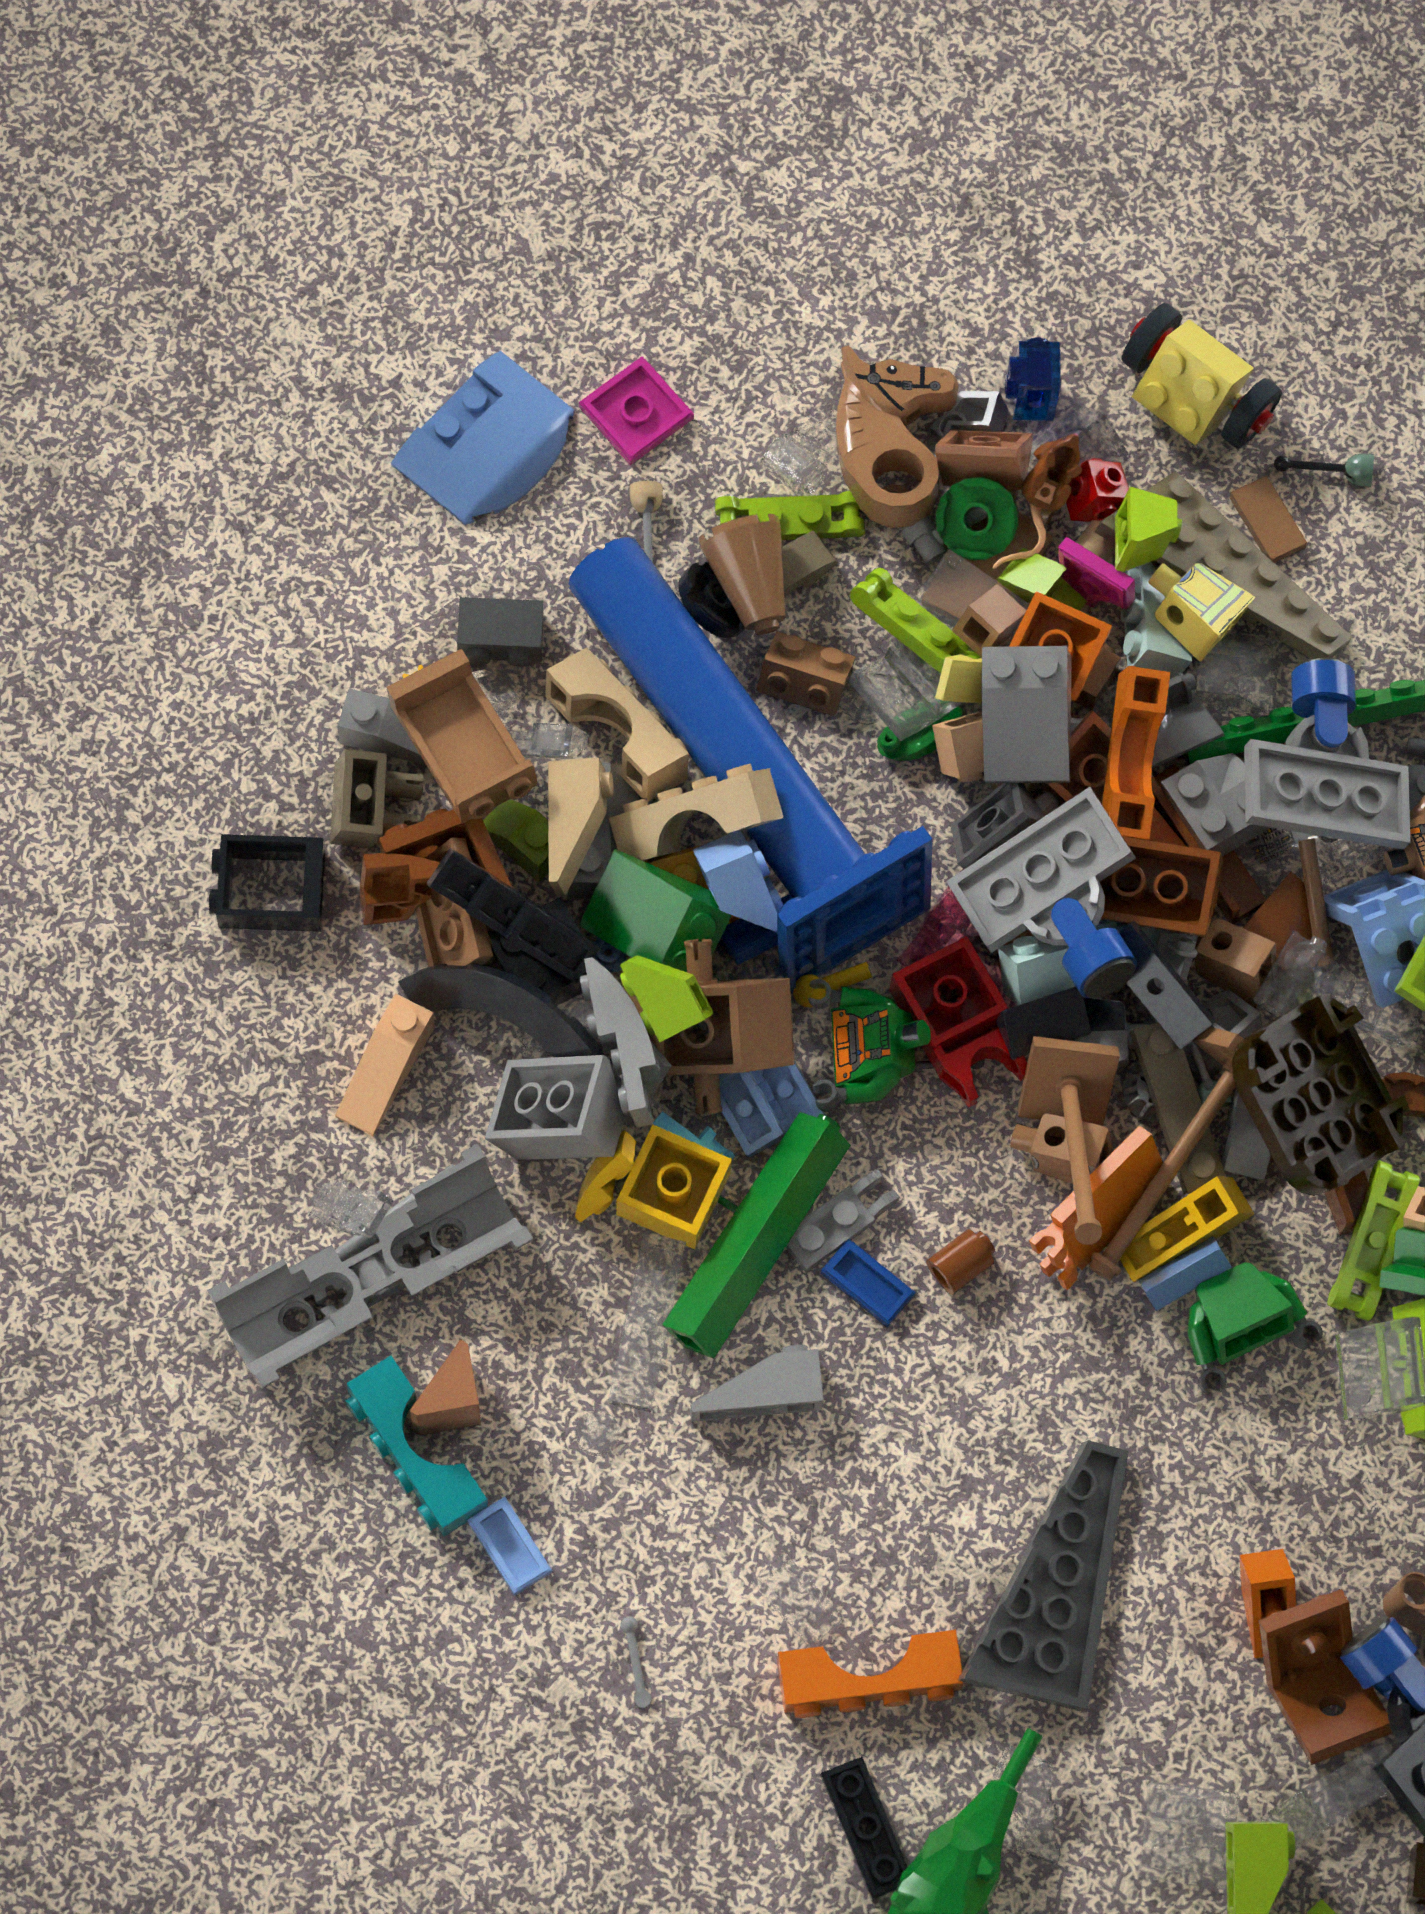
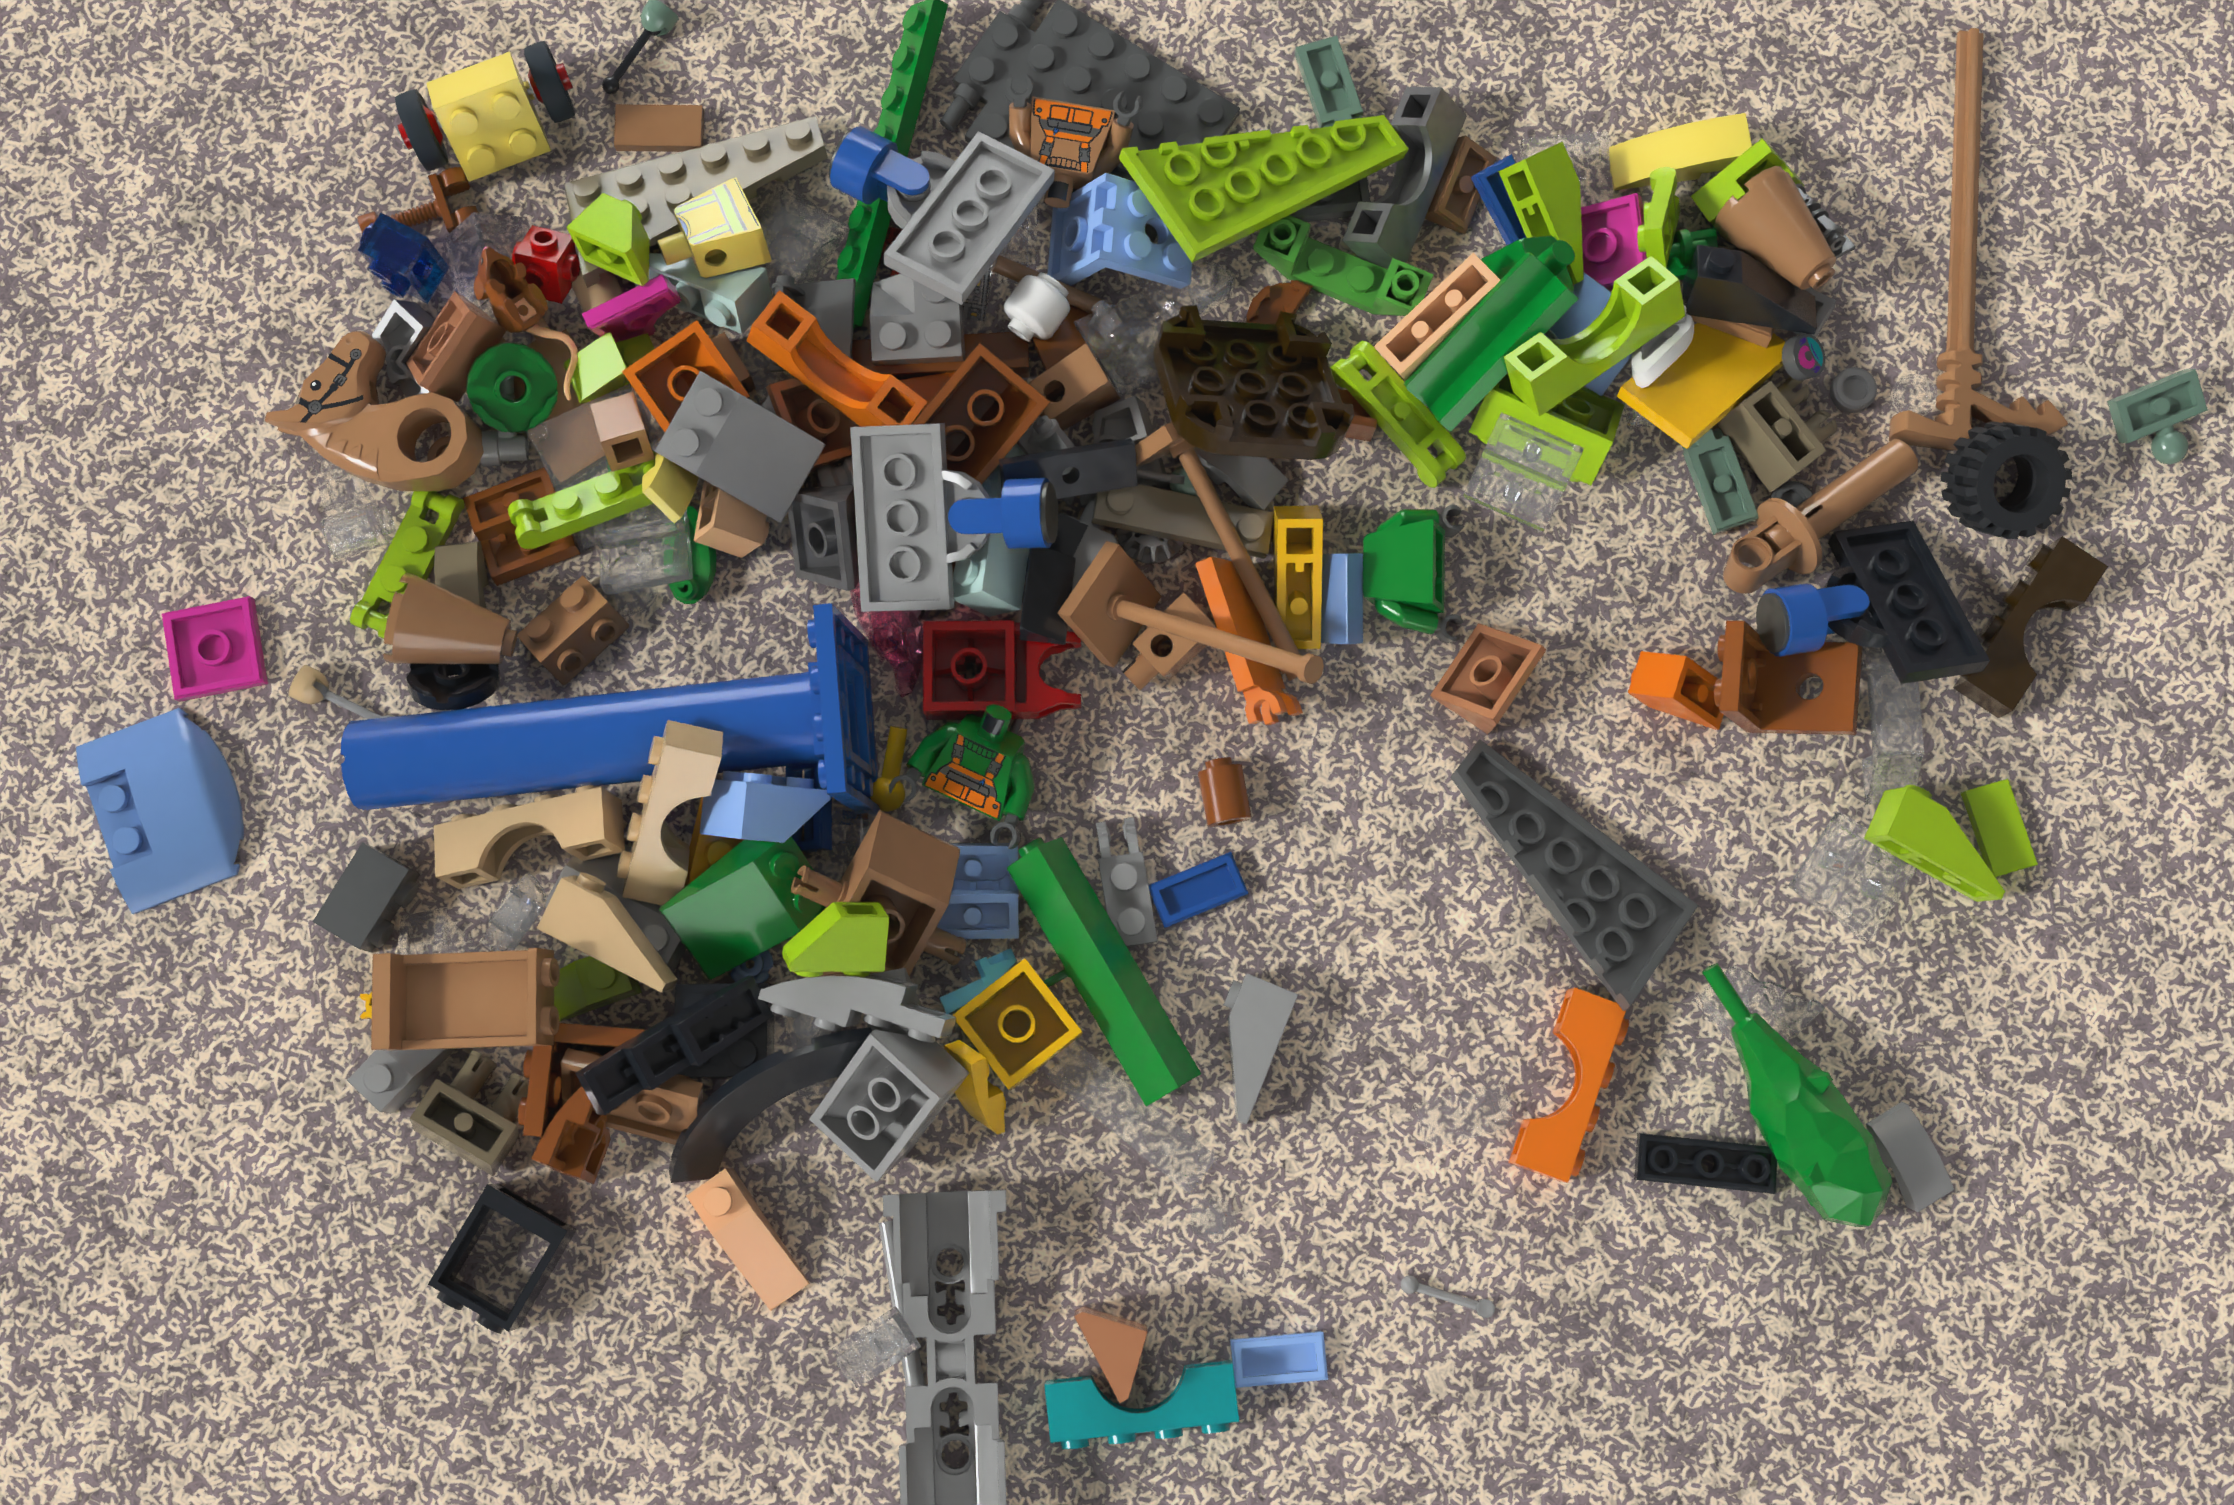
camera: 60 degrees left, 10 degrees up
none -> dark orange bar [357,167,484,250]
none -> dark orange slope [463,466,581,586]
none -> white head [1004,272,1070,342]
none -> nougat slope [1430,623,1546,734]

